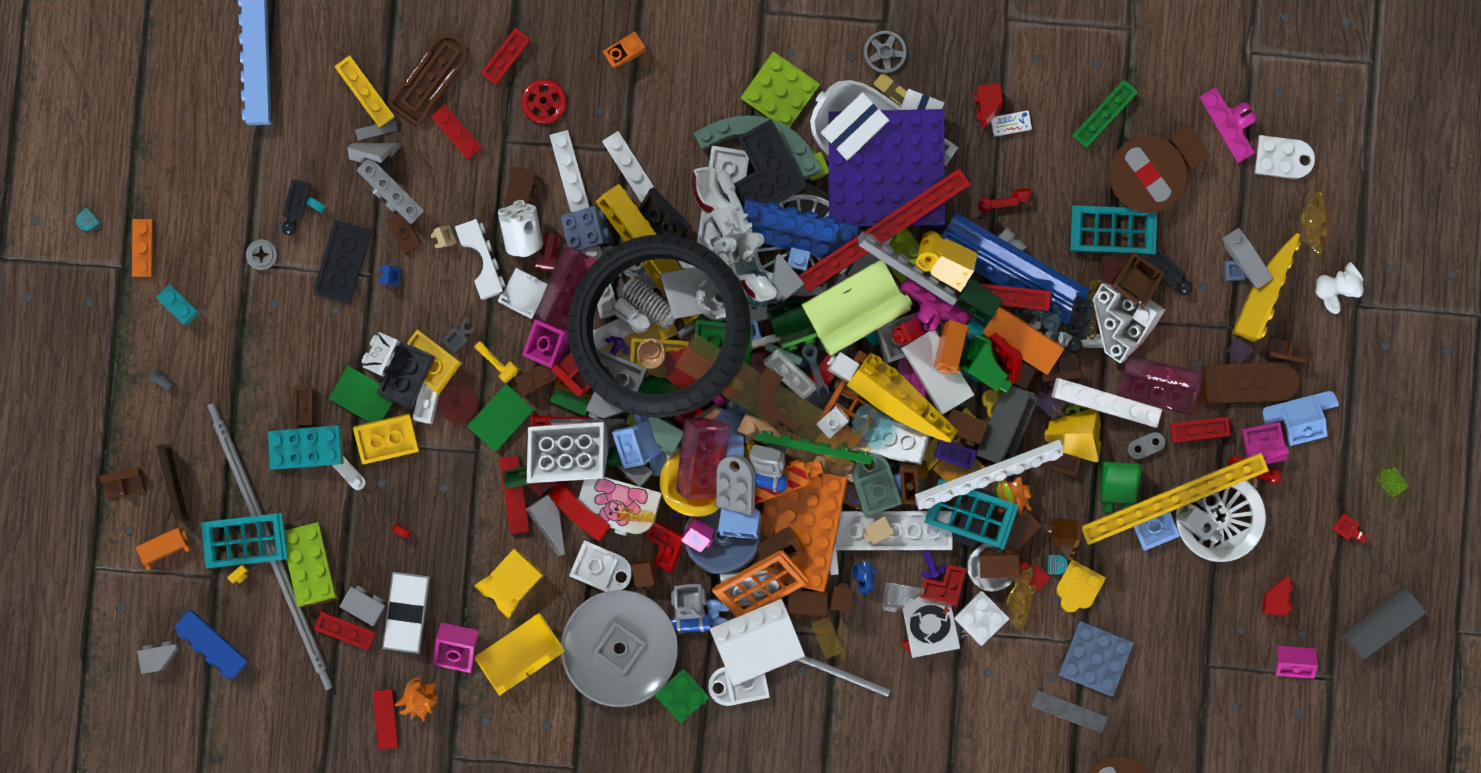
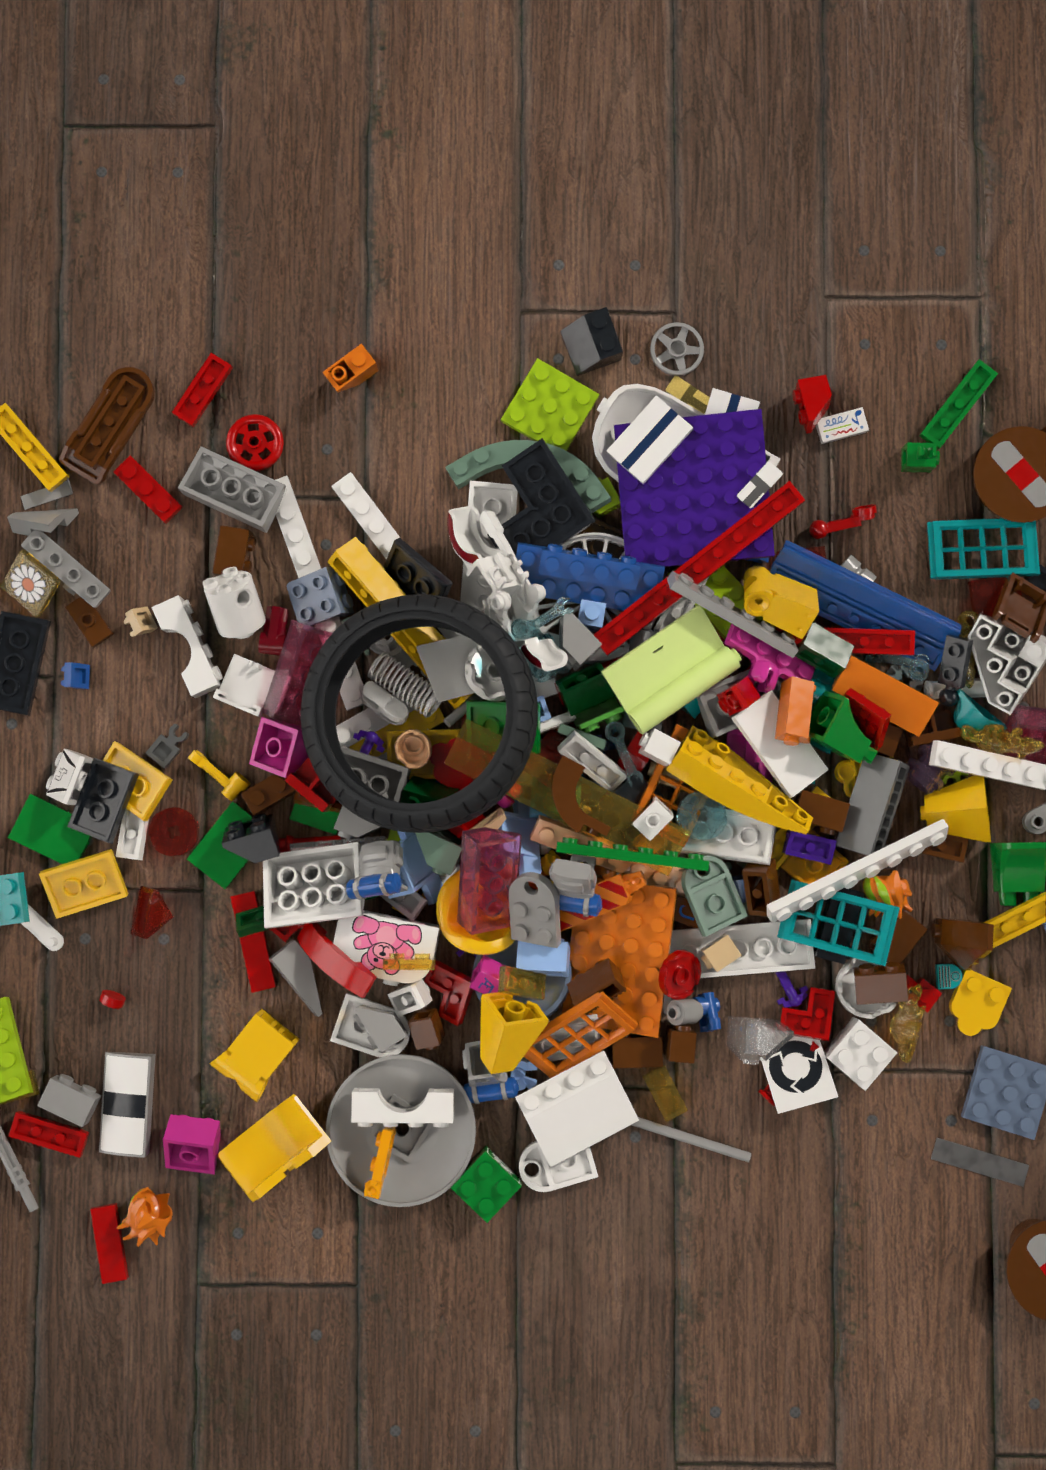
camera: 10 degrees left, 0 degrees up
none -> tile [0,549,62,618]
none -> clear red slope [130,886,173,939]
none -> light grey slope [178,447,286,533]
none -> black slope [221,813,280,863]
none -> light grey piece [346,840,408,900]
none -> white arch [351,1088,454,1128]
none -> light grey slope [354,1005,408,1053]
none -> light orange hinge [364,1127,397,1199]
none -> white slope [387,979,433,1017]
none -> yellow slope [480,991,549,1074]
none -> clear yellow plate [498,966,546,1001]
none -> clear light blue brick [511,597,575,639]
none -> black slope [560,307,623,376]
none -> red tile [658,950,701,1000]
none -> light grey brick [666,999,703,1025]
none -> white sticker [737,461,783,508]
none -> green brick [901,442,940,473]
none -> teal hat [953,689,1007,739]
none -> clear yellow animal [960,724,1045,759]

